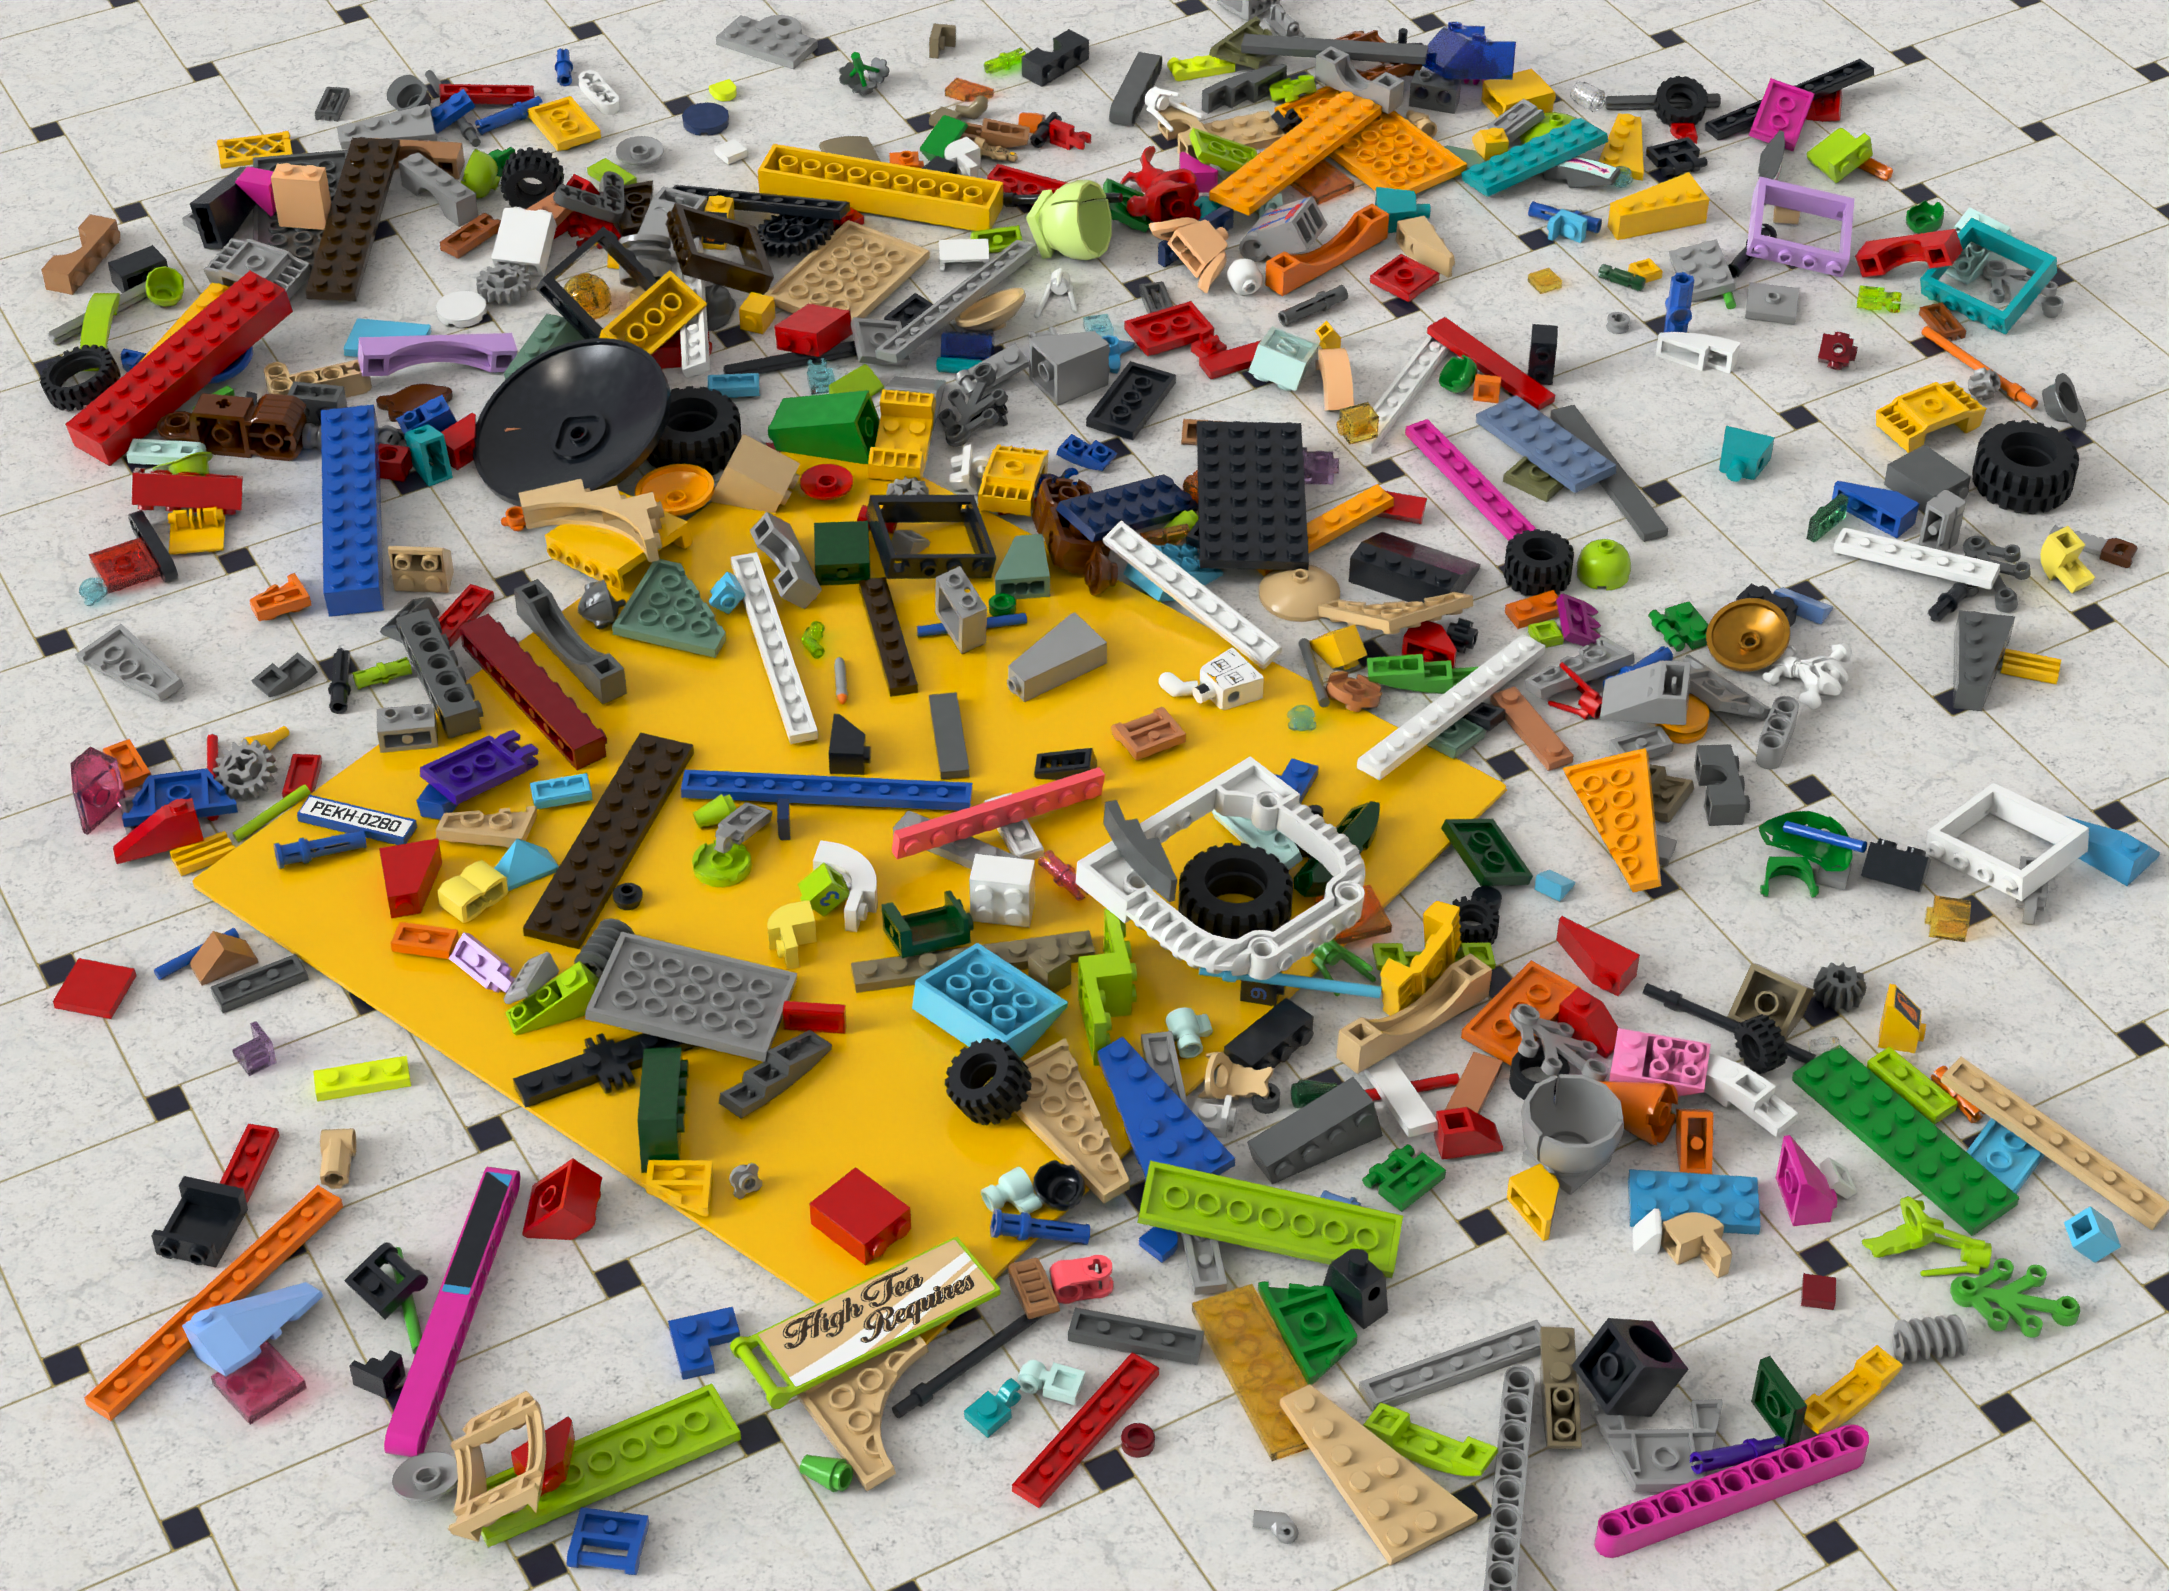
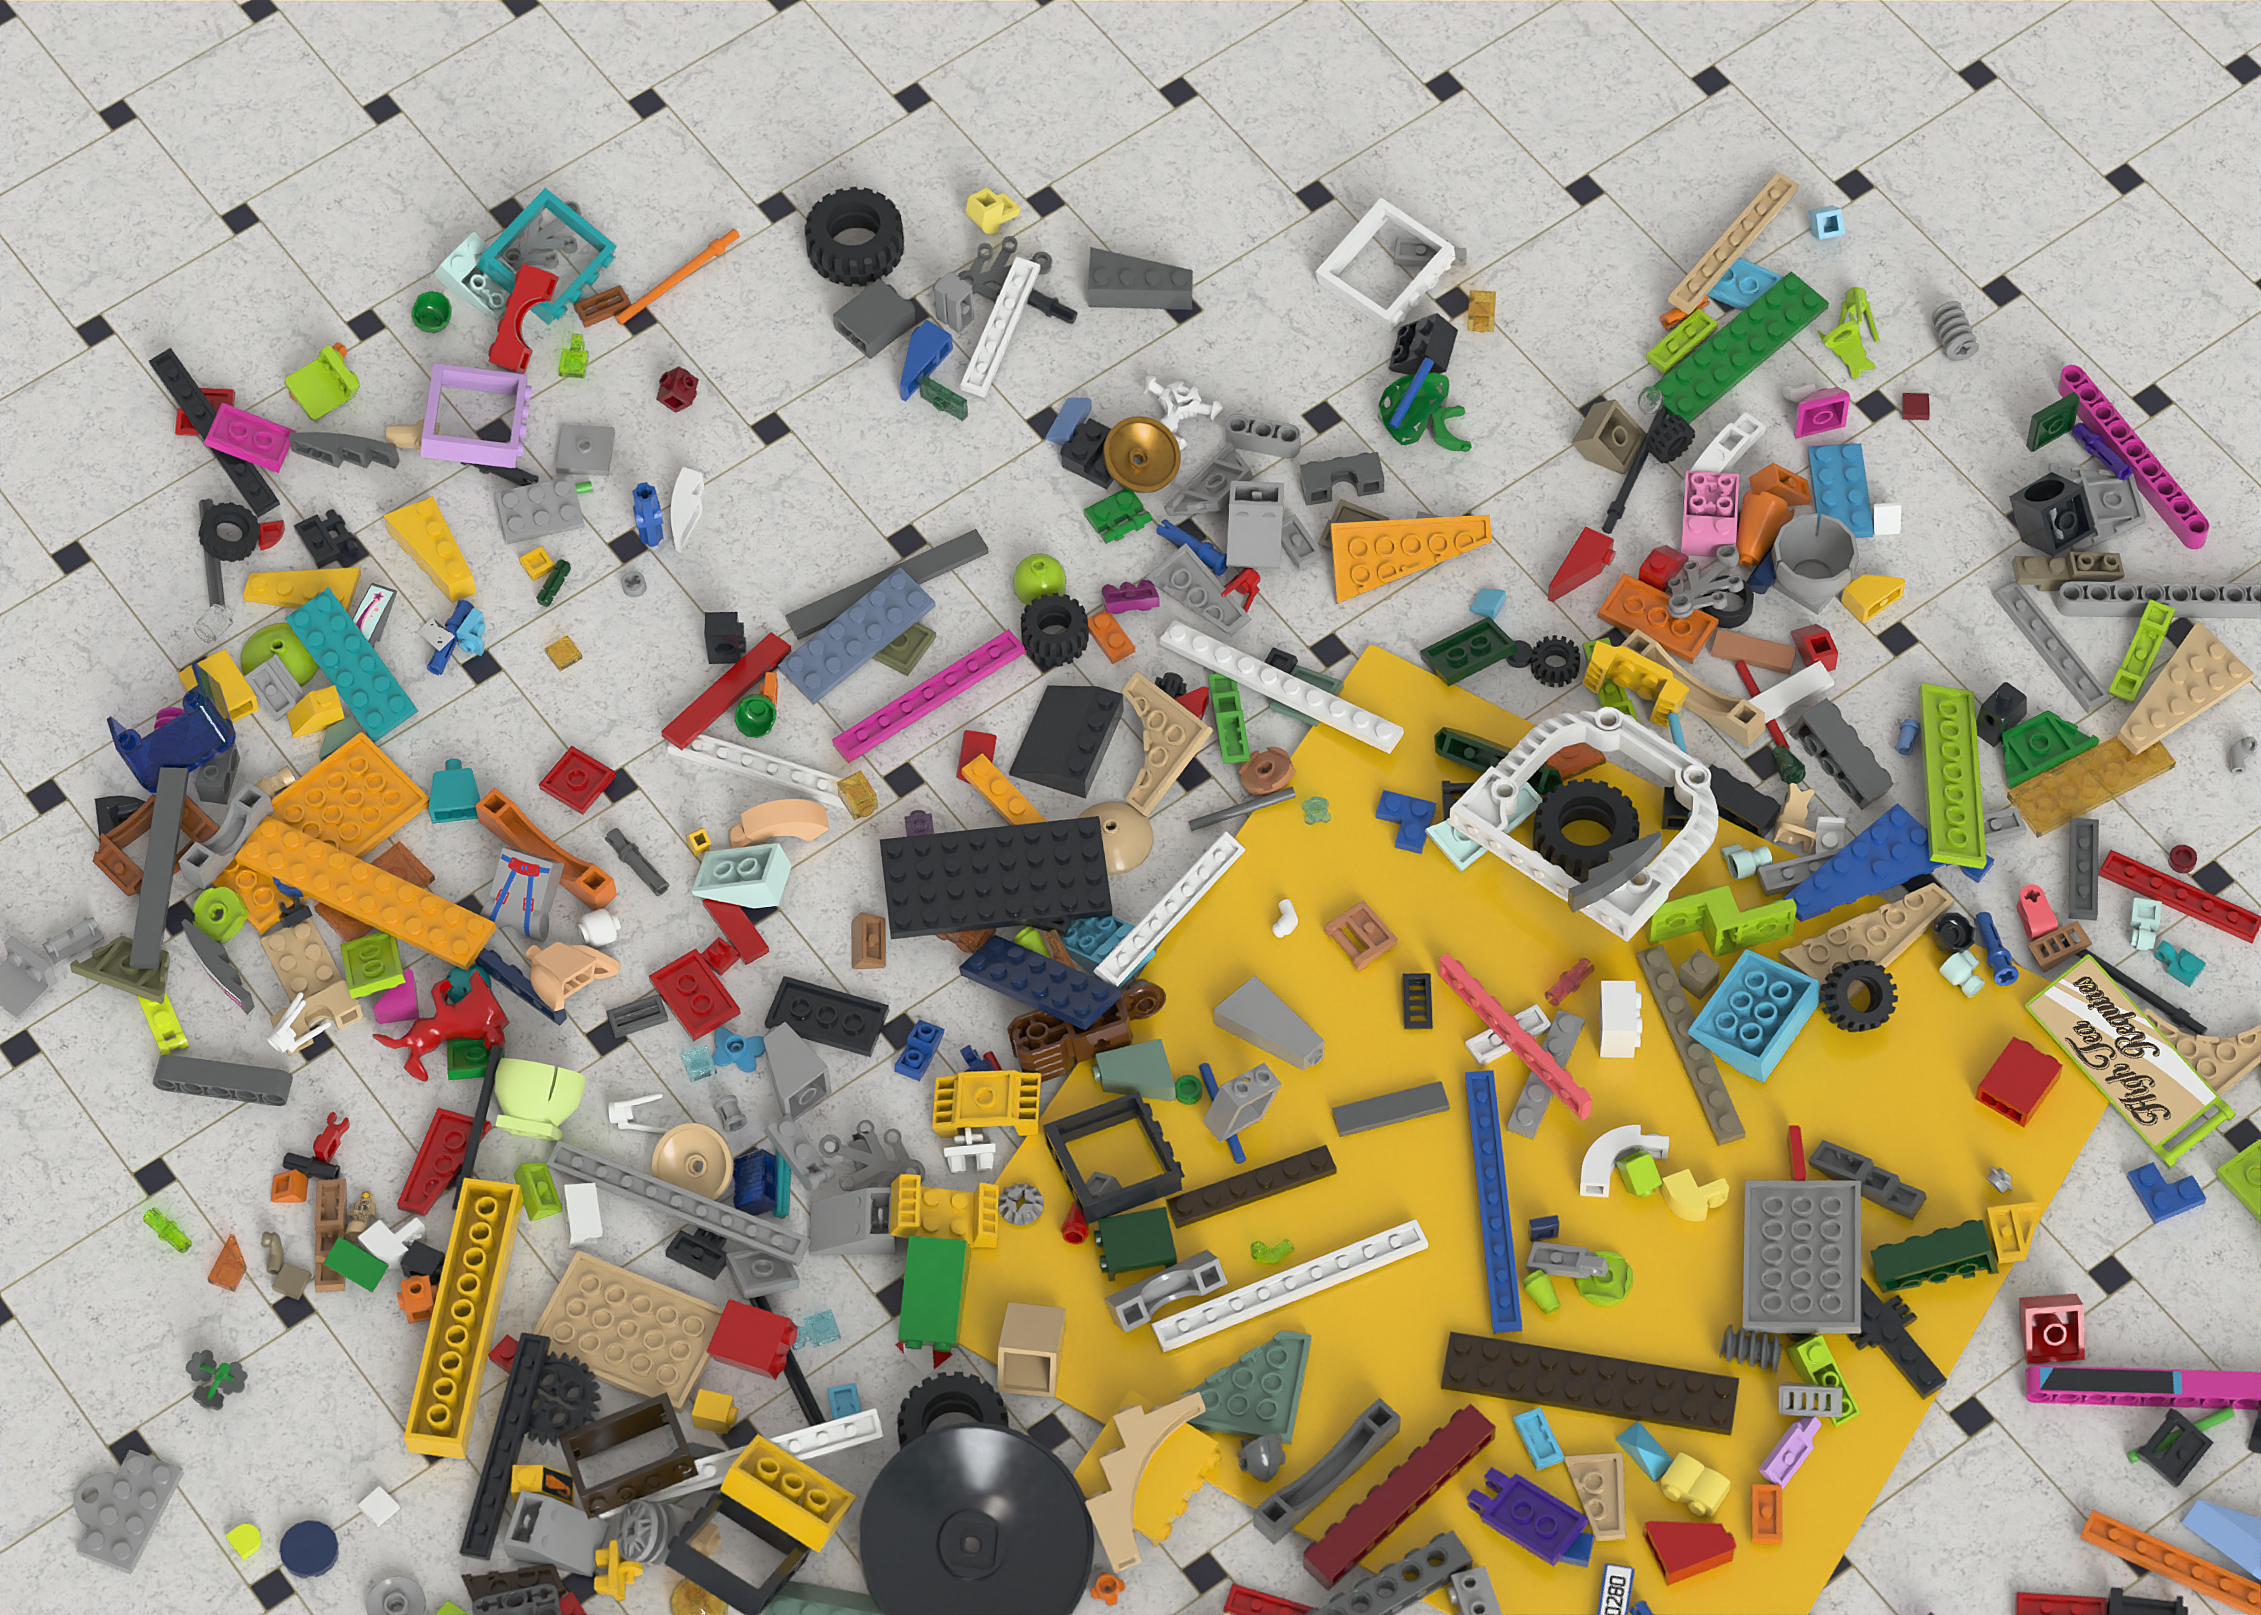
camera: 95 degrees left, 15 degrees up
neon yellow plate [313,1056,411,1102] -> none
tan piece [320,1128,356,1189] -> none
black plate [613,883,643,910] -> none
light orange dish [635,464,715,517] -> none
medium azure bracket [709,571,746,614] -> none
red dish [800,464,853,500] -> none
dark tan slope [819,136,881,162] -> none
black slope [828,714,871,775] -> none
lime slope [829,364,884,396] -> none
light grey piece [834,657,848,705] -> none
dark green panel [881,890,974,958] -> none
dark tan bracket [929,23,956,59] -> none
black arch [1022,29,1089,87] -> none
white torso [1192,647,1264,710] -> none
yellow slope [1309,624,1367,670] -> none
bright green plant [1312,939,1376,996] -> none
green plate [1362,1144,1446,1212] -> none
tan slope [1396,216,1455,278] -> none
nougat plate [1490,686,1574,771] -> none
lime tile [1528,620,1564,648] -> none
clear light blue plate [1613,166,1633,188] -> none
tan brick [1661,1212,1732,1278] -> none
teal torso [1719,425,1775,482] -> none
yellow slope [1803,1345,1903,1434] -> none
dark grey gear [1813,962,1867,1012] -> none
yellow plate [1876,381,1987,453] -> none
yellow slope [1878,984,1926,1053] -> none
bright green plant [1950,1258,2080,1338] -> none
light grey gear [1968,367,2001,401] -> none
yellow tile [2001,649,2062,684] -> none
dark grey piece [2042,373,2086,432] -> none
reddish brown piece [2049,525,2138,568] -> none
dark azure wedge [2052,816,2160,886] -> none

